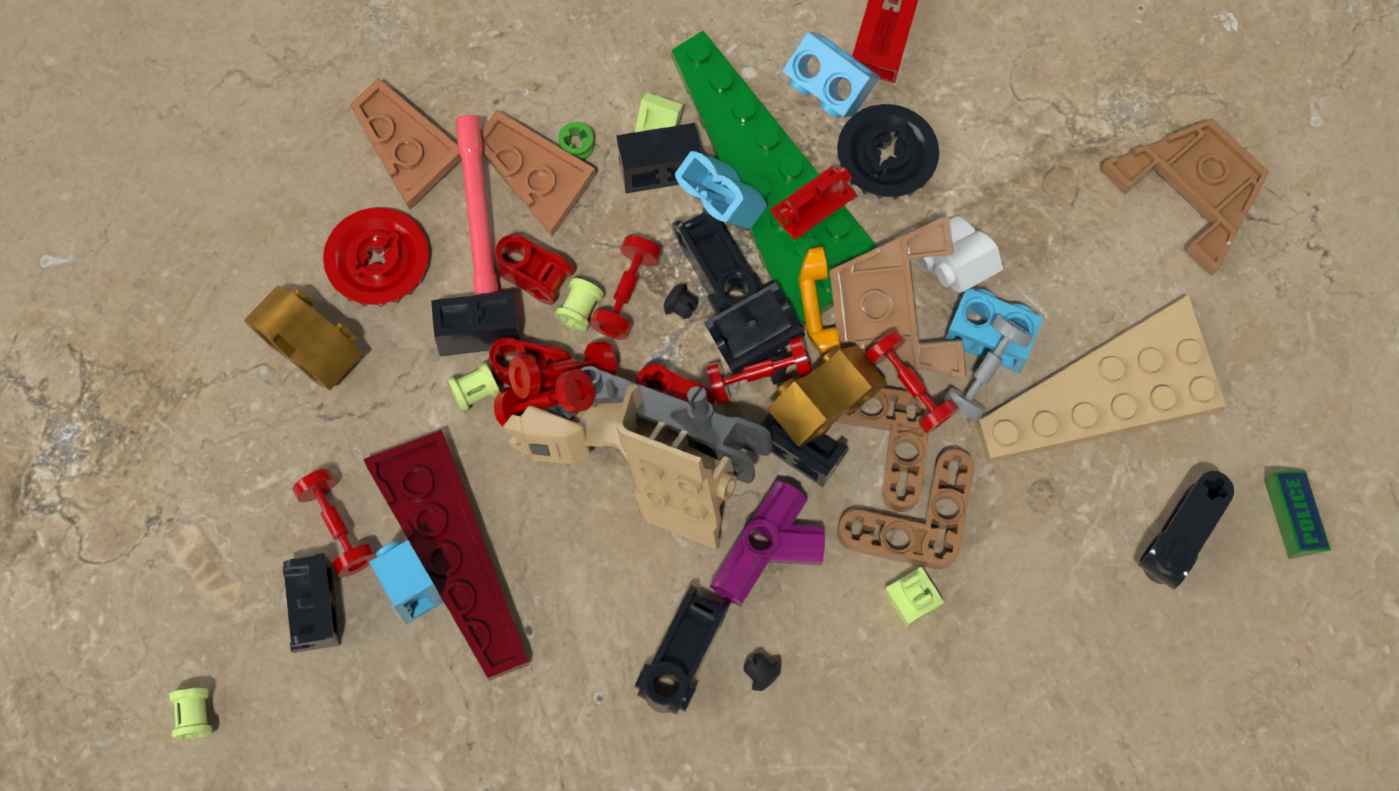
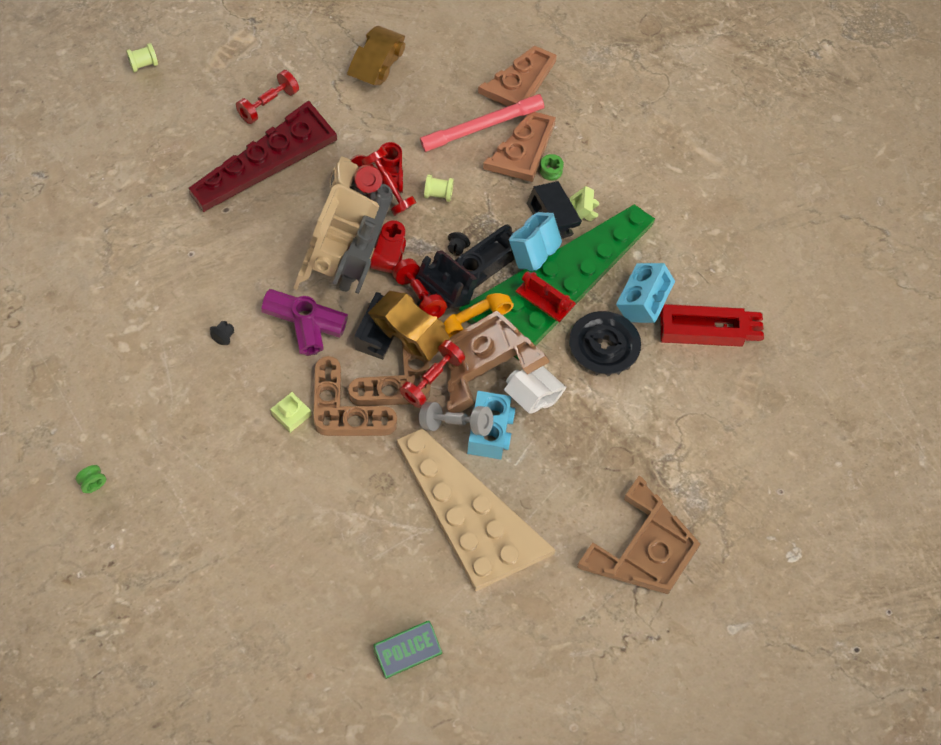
camera: 75 degrees right, 10 degrees down
black hinge [282,553,340,653] -> none
red gear [323,207,429,307] -> none
medium azure brick [369,540,444,624] -> none
black hinge [431,291,520,357] -> none
yellowish green bush [447,362,500,413] -> none
red piece [495,234,575,305] -> none
red wheel [589,235,662,340] -> none
black piece [634,585,731,715] -> none
black piece [1137,471,1234,590] -> none

